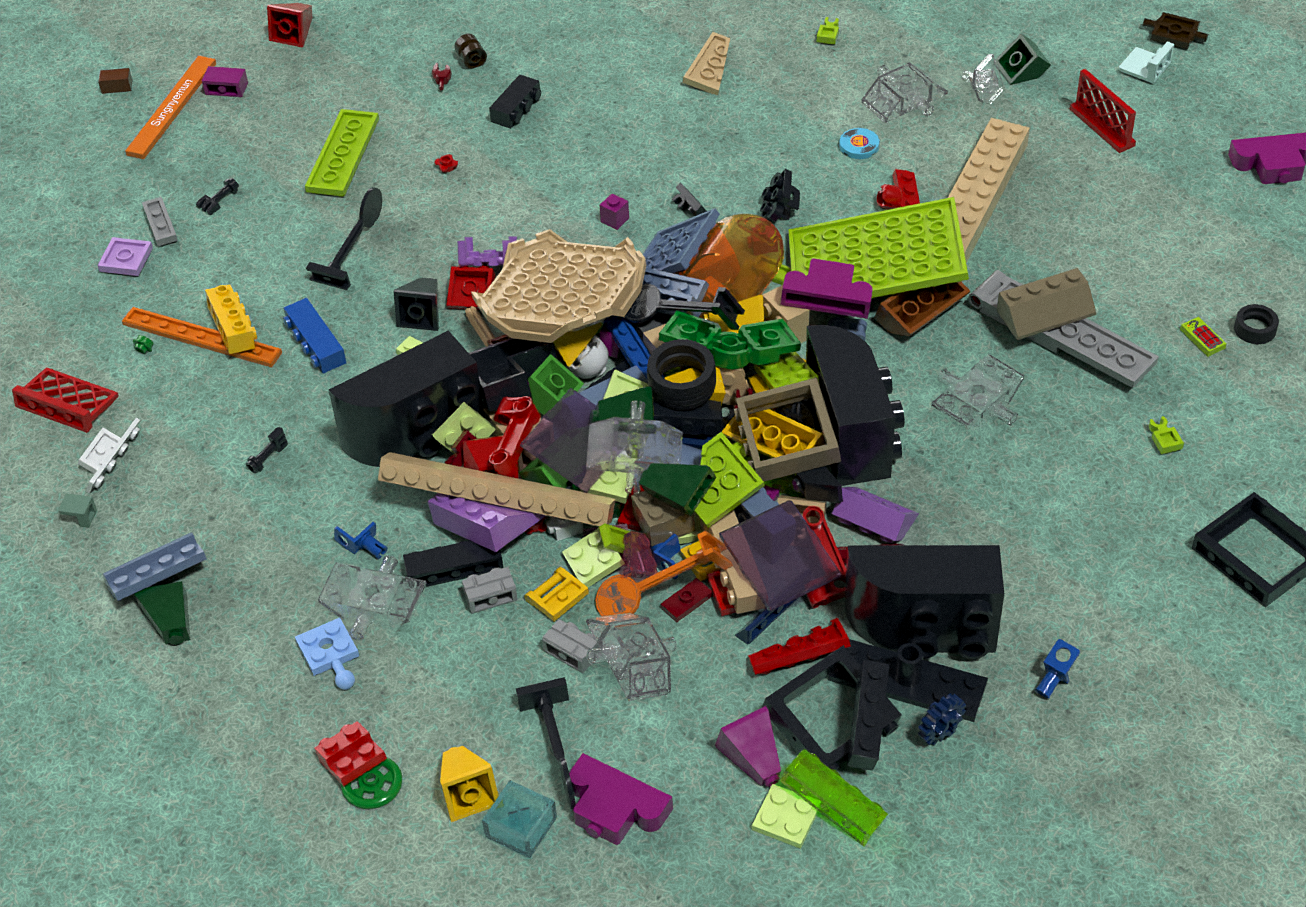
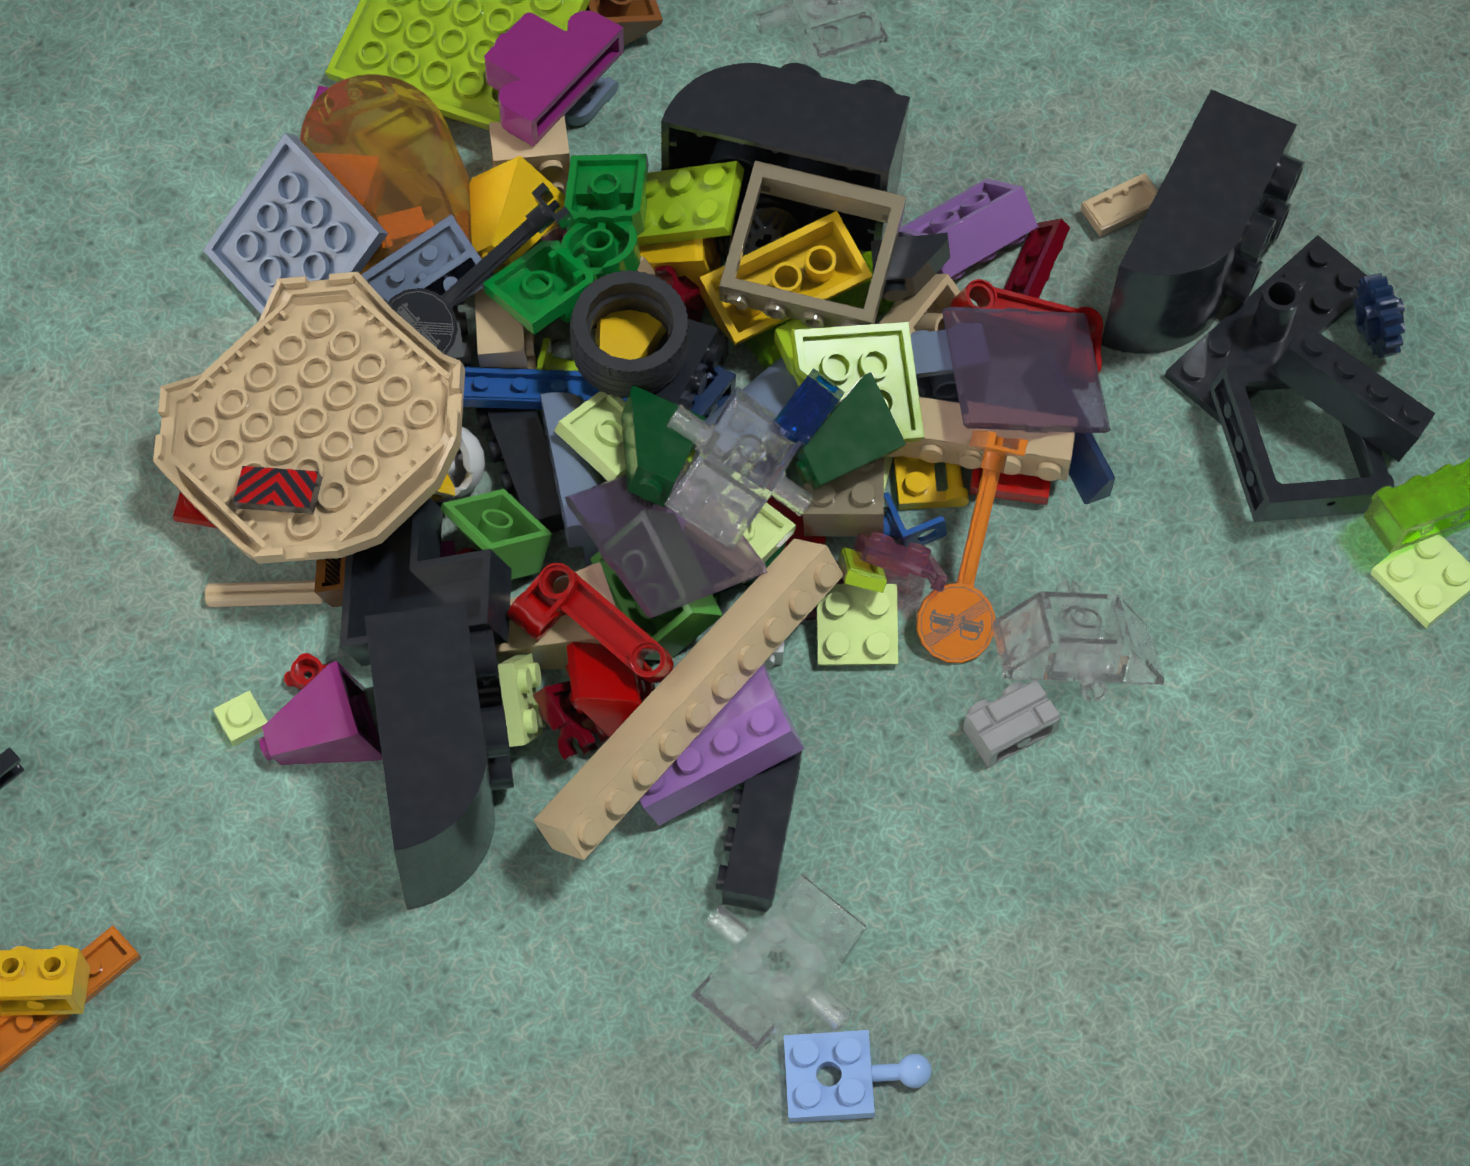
camera: 70 degrees left, 15 degrees up
black hinge [246,427,288,473] -> none
blue brick [283,298,346,373] -> none
red plate [314,721,387,786] -> none
blue bracket [334,522,388,559] -> none
green plate [341,757,403,809] -> none
black slope [394,278,439,331] -> none
yellow slope [440,746,501,822] -> none
red plate [446,265,495,310] -> none
medium lavender plate [457,236,517,266] -> none
light grey brick [462,567,518,614] -> none
clear light blue brick [482,780,557,858] -> none
black piece [516,677,576,810] -> none
yellow plate [524,567,589,622] -> none
magenta brick [569,753,673,845] -> none
magenta brick [599,194,629,230] -> none
dark red plate [660,578,713,623] -> none
plate [672,182,707,216] -> none
magenta slope [715,706,781,787] -> none
red wing [748,618,851,675] -> none
black piece [760,168,800,224] -> none
blue bracket [1035,639,1080,699] -> none
none -> tile [233,466,323,514]
none -> clear blue slope [773,368,845,446]

